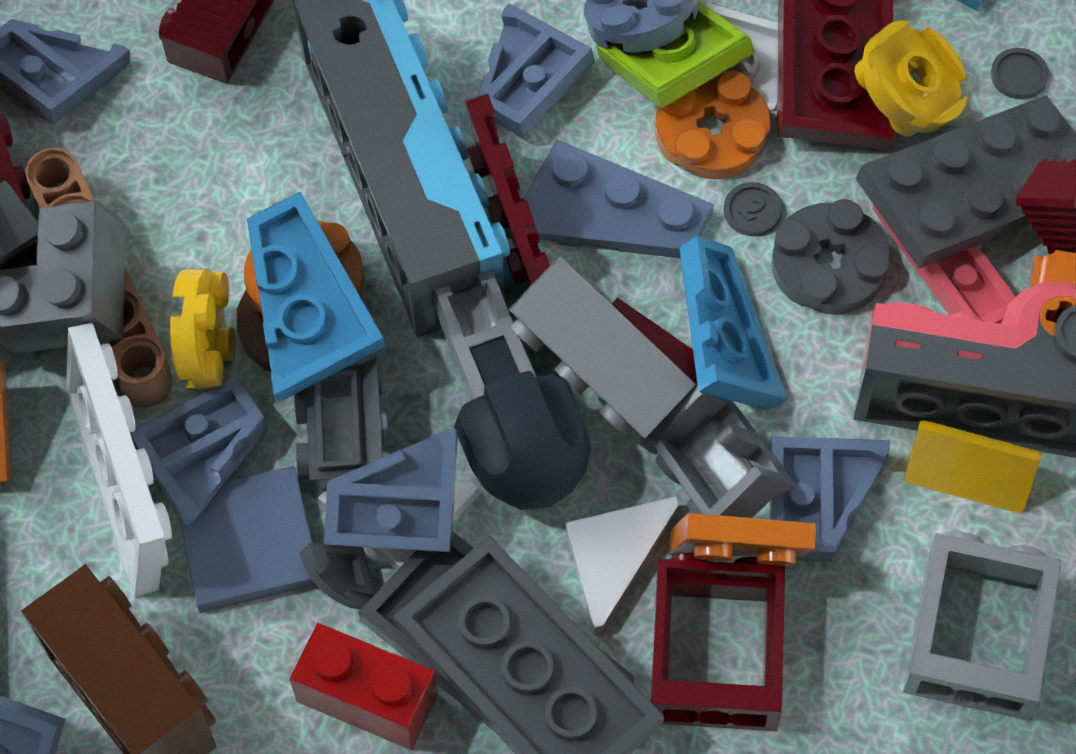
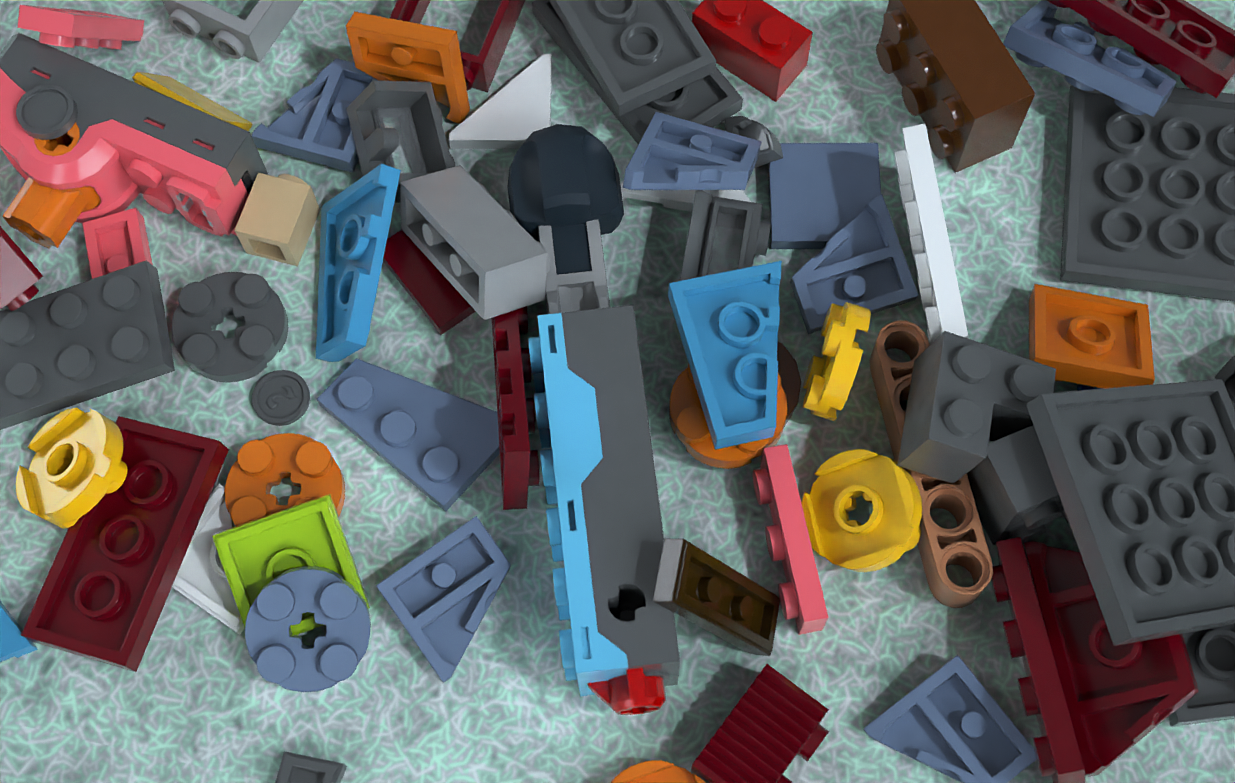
camera: 165 degrees left, 5 degrees up
none -> tan brick [234,172,320,267]
none -> dark brown tile [653,538,780,656]
none -> coral plate [752,444,828,635]
none -> yellow plate [801,449,922,572]

